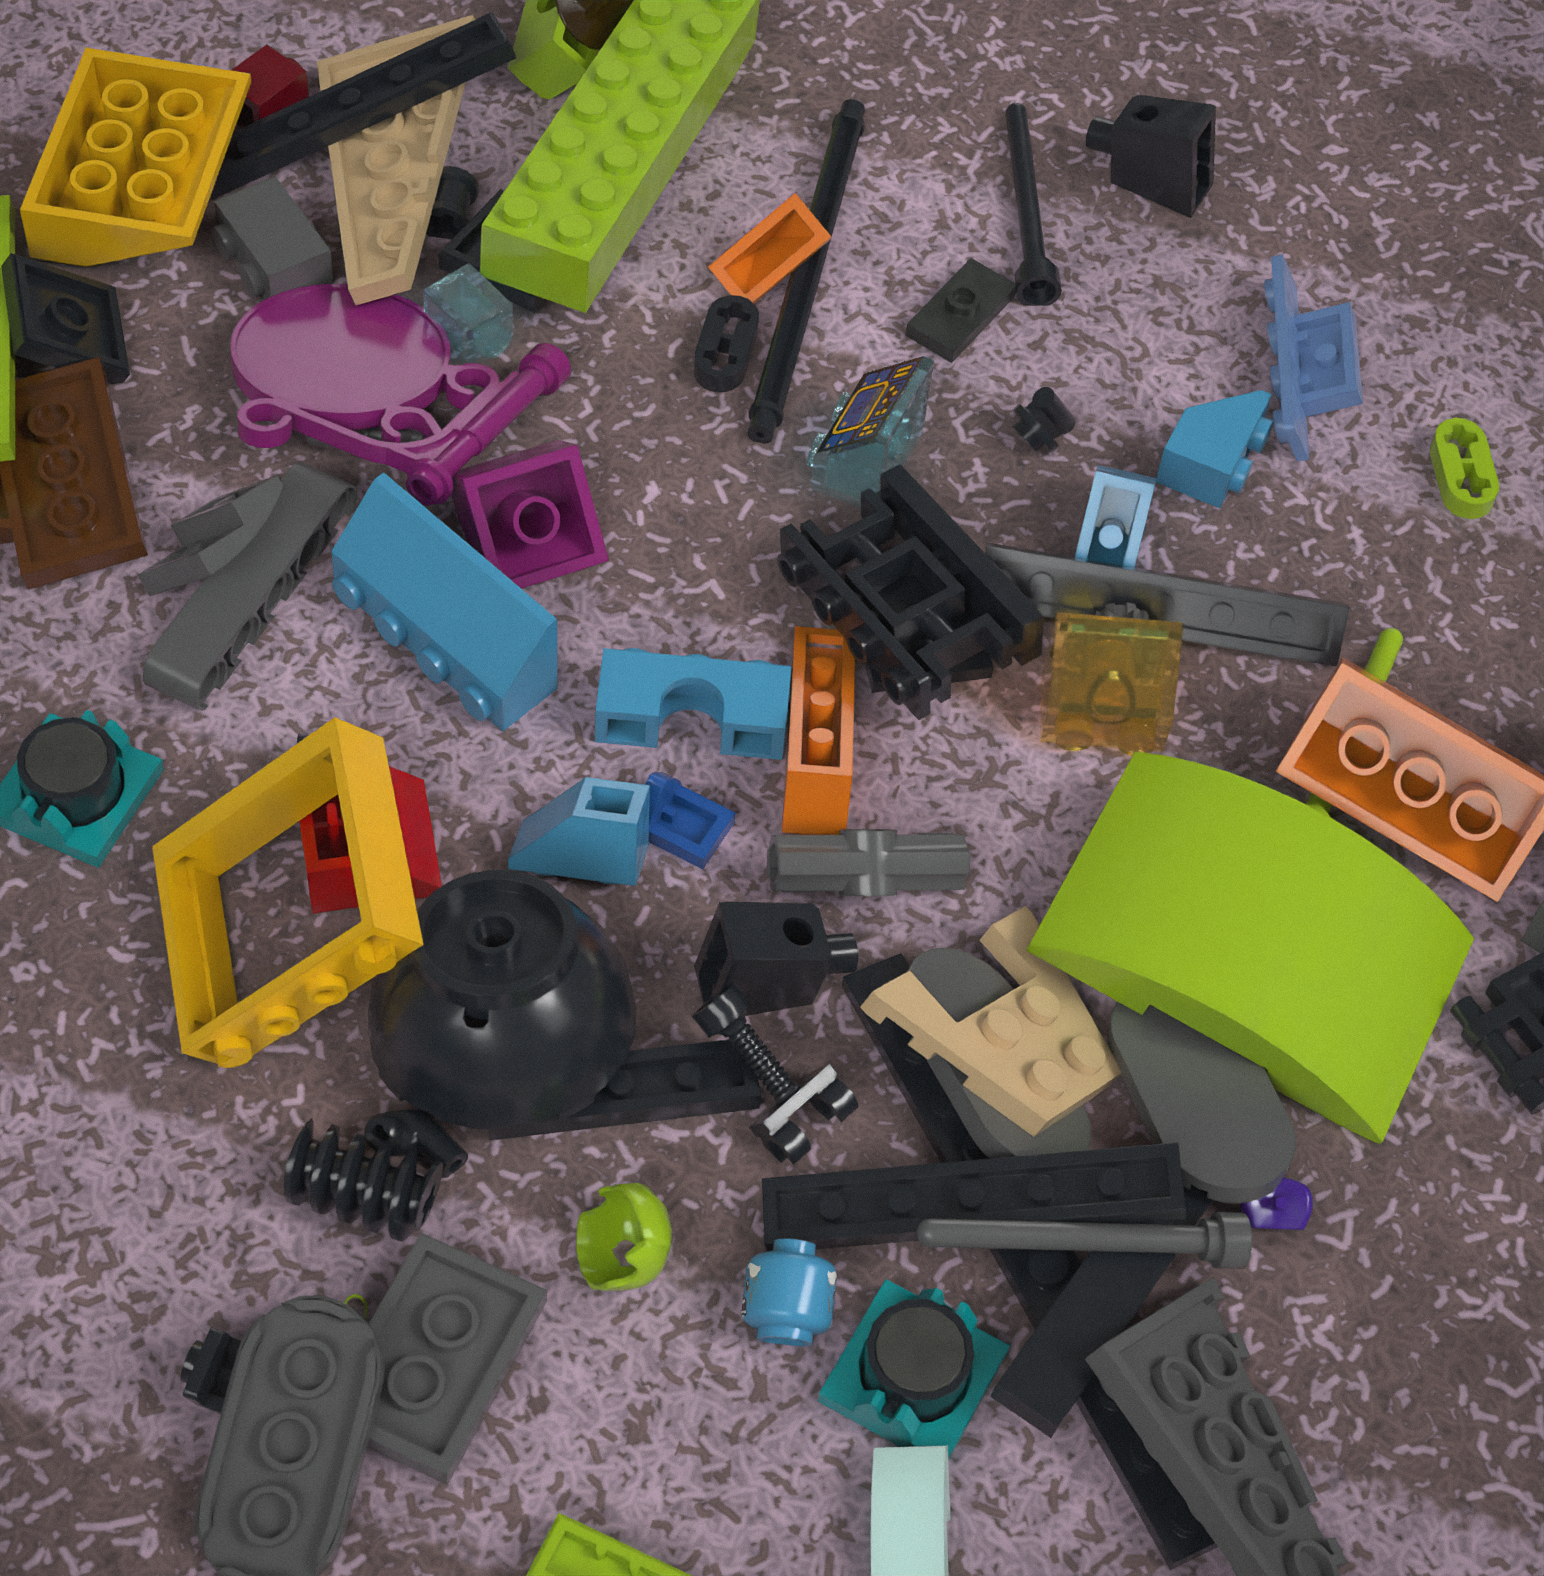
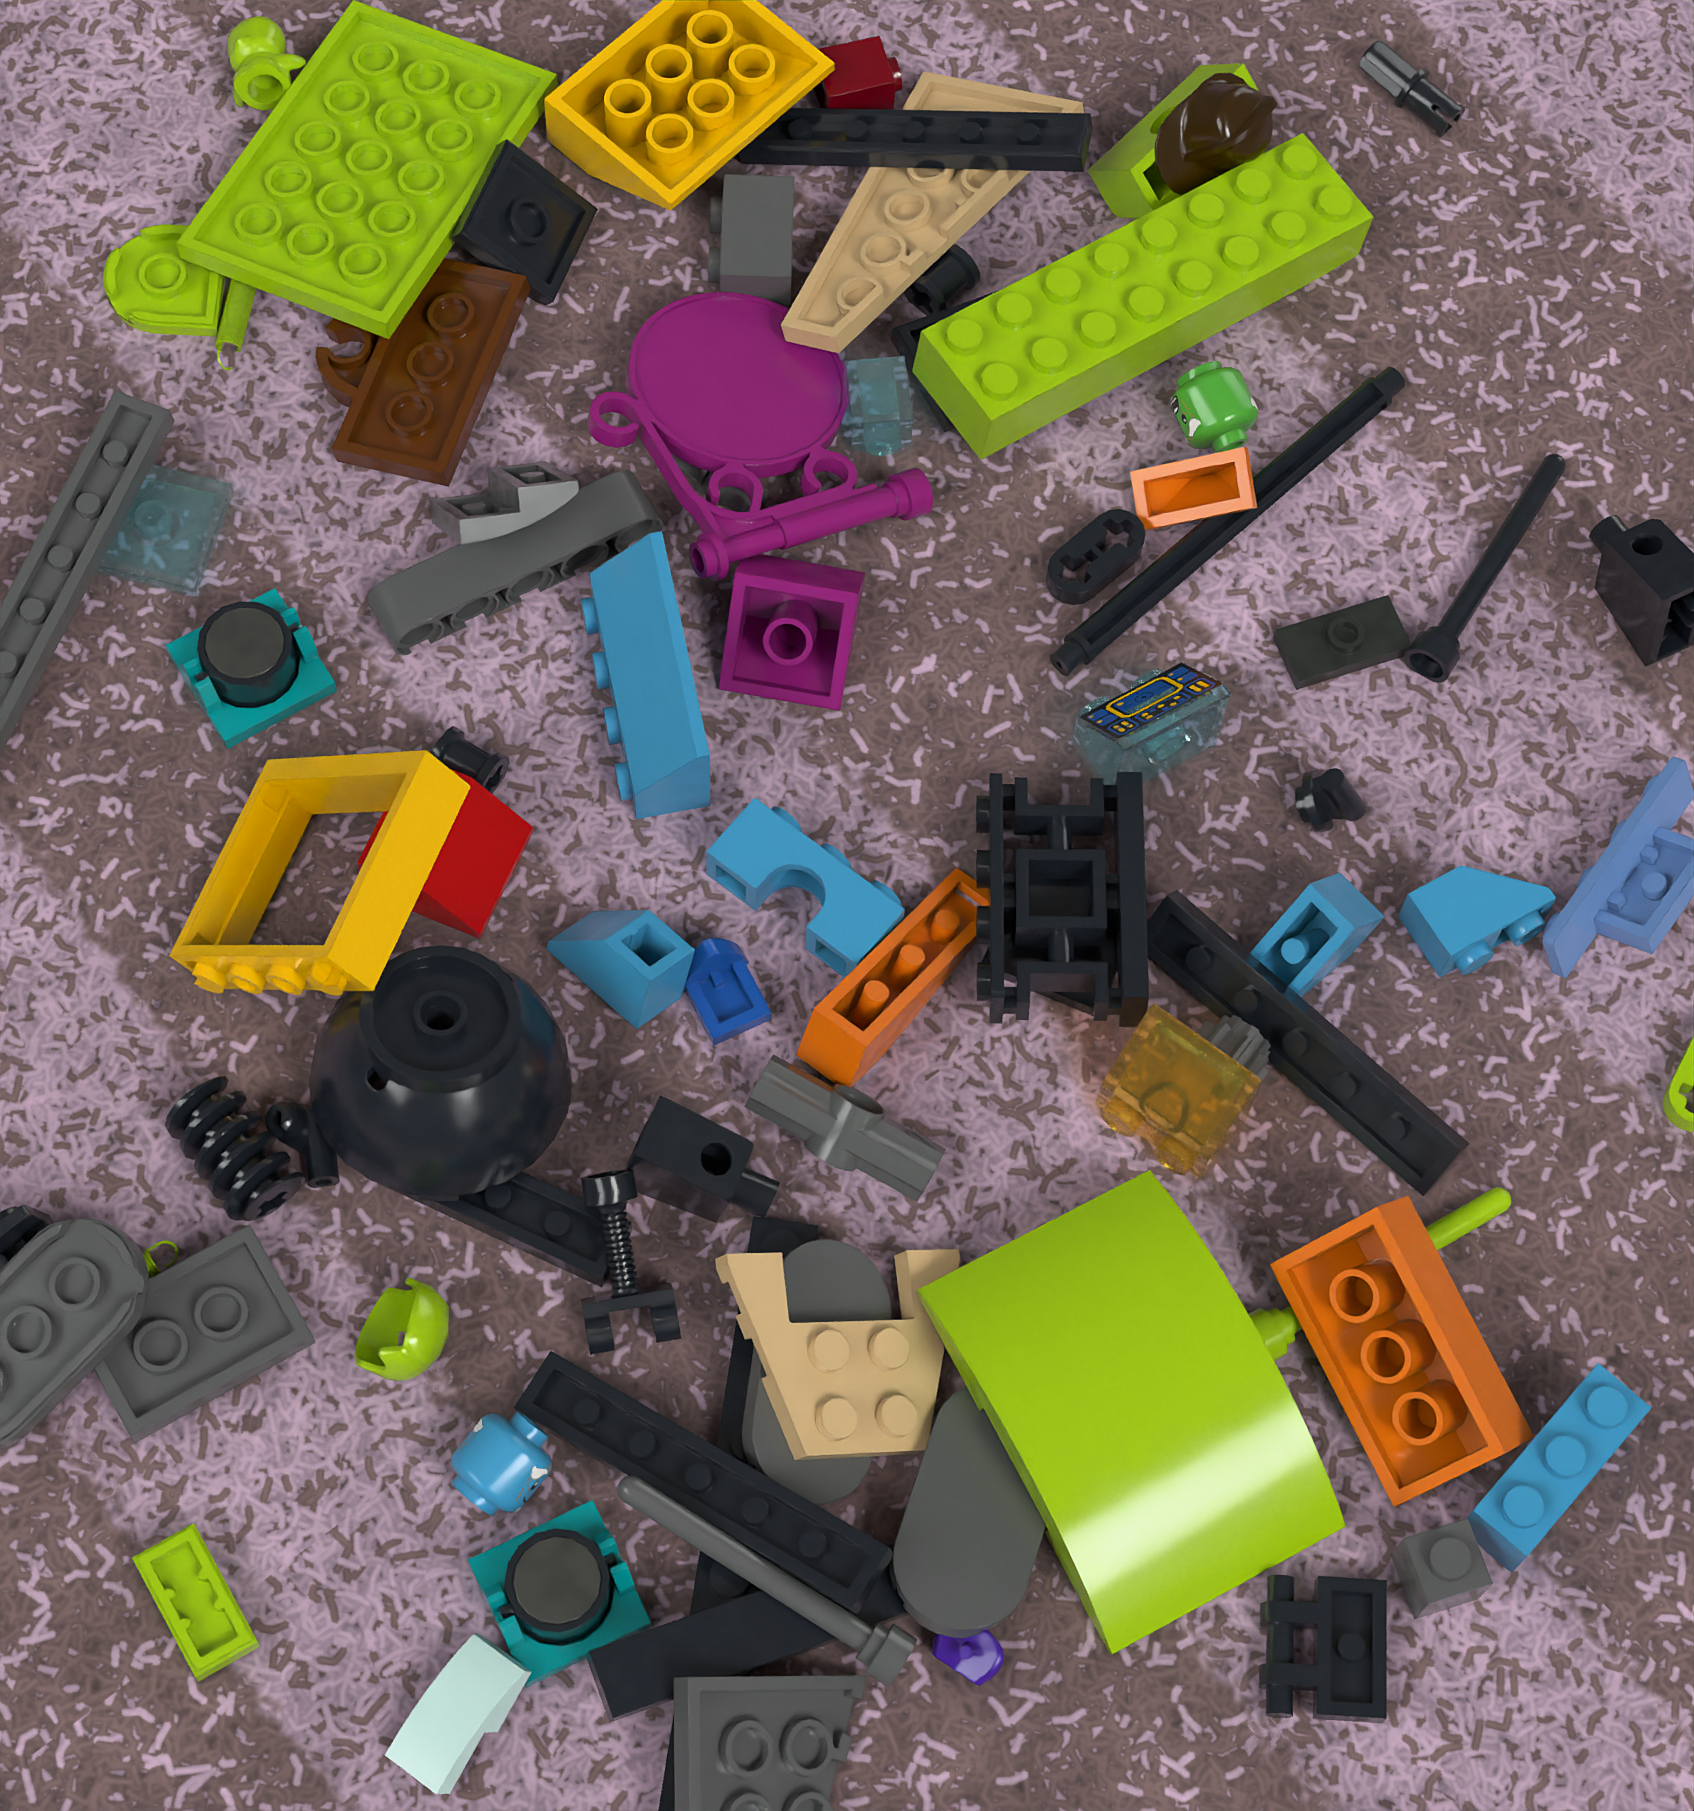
camera: 35 degrees right, 10 degrees up
none -> bright green head [1171,361,1259,453]

